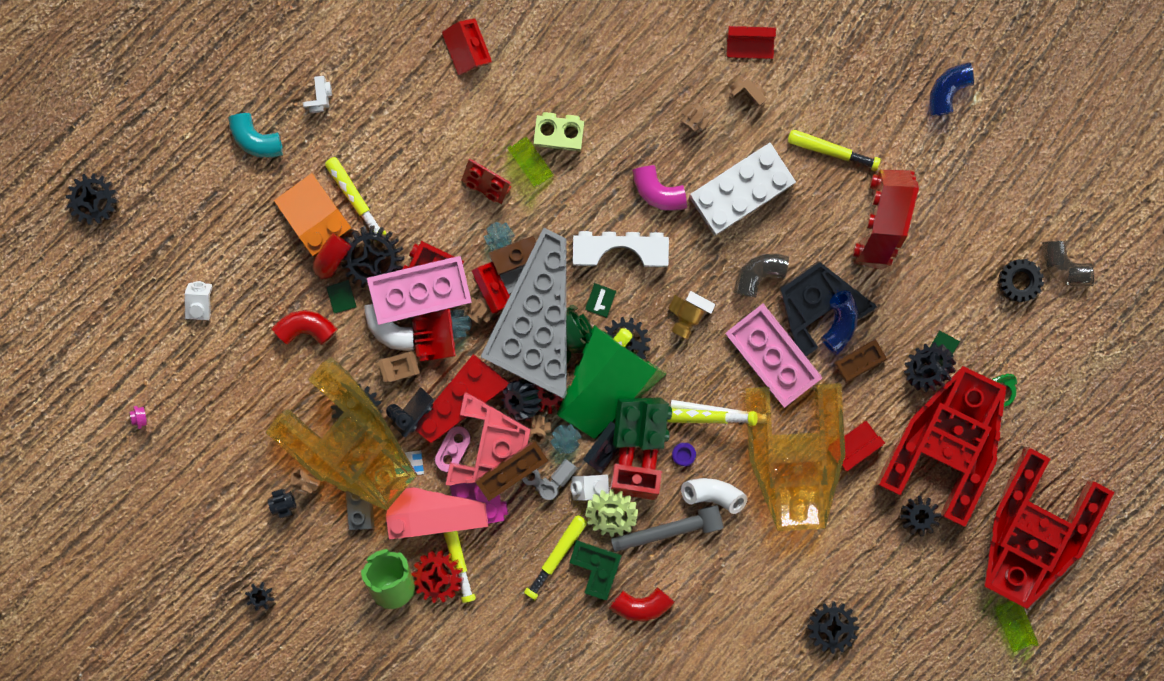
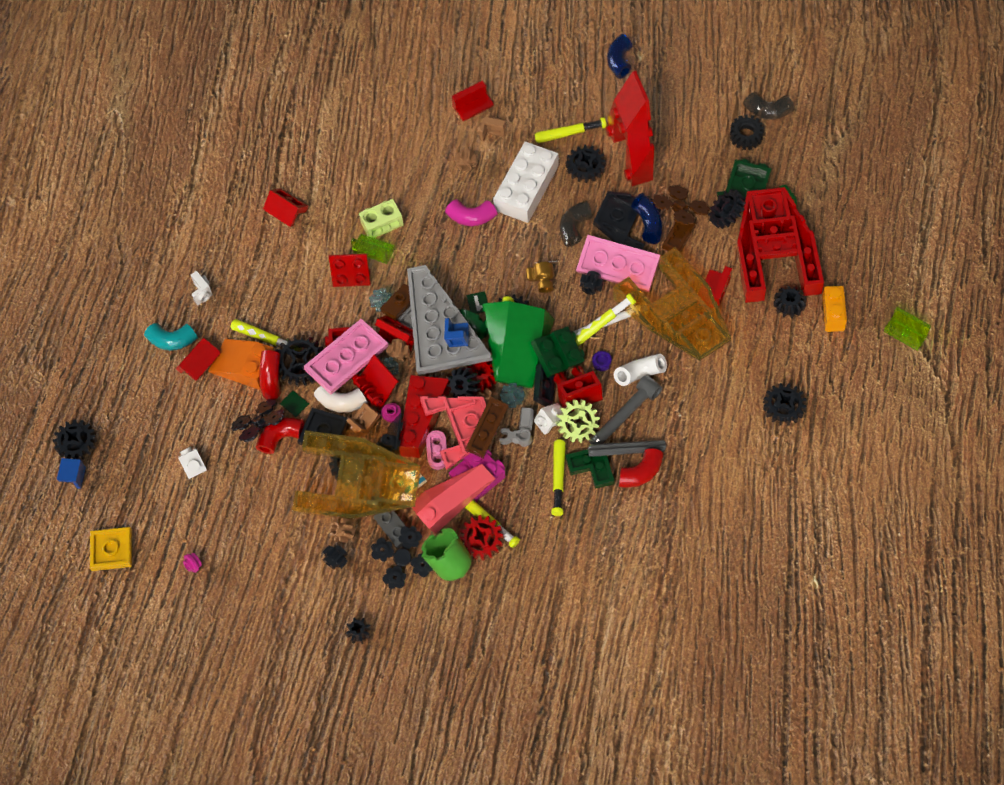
camera: 25 degrees left, 25 degrees down
white arch [573,231,669,267] -> none
red wedge [984,447,1115,609] -> none
none -> blue panel [57,458,86,489]
none -> yellow plate [90,527,132,571]
none -> red panel [175,337,220,381]
none -> black plant [231,399,284,442]
none -> black plate [298,408,348,455]
none -> black plant [371,526,433,589]
none -> dark pink plate [381,403,401,422]
none -> blue panel [444,318,469,347]
none -> black gear [566,145,606,183]
none -> black gear [579,271,603,295]
none -> dark grey axle [588,440,666,456]
none -> reddish brown plant [652,185,710,225]
none -> dark green plate [726,159,772,201]
none -> light orange brick [822,286,847,332]

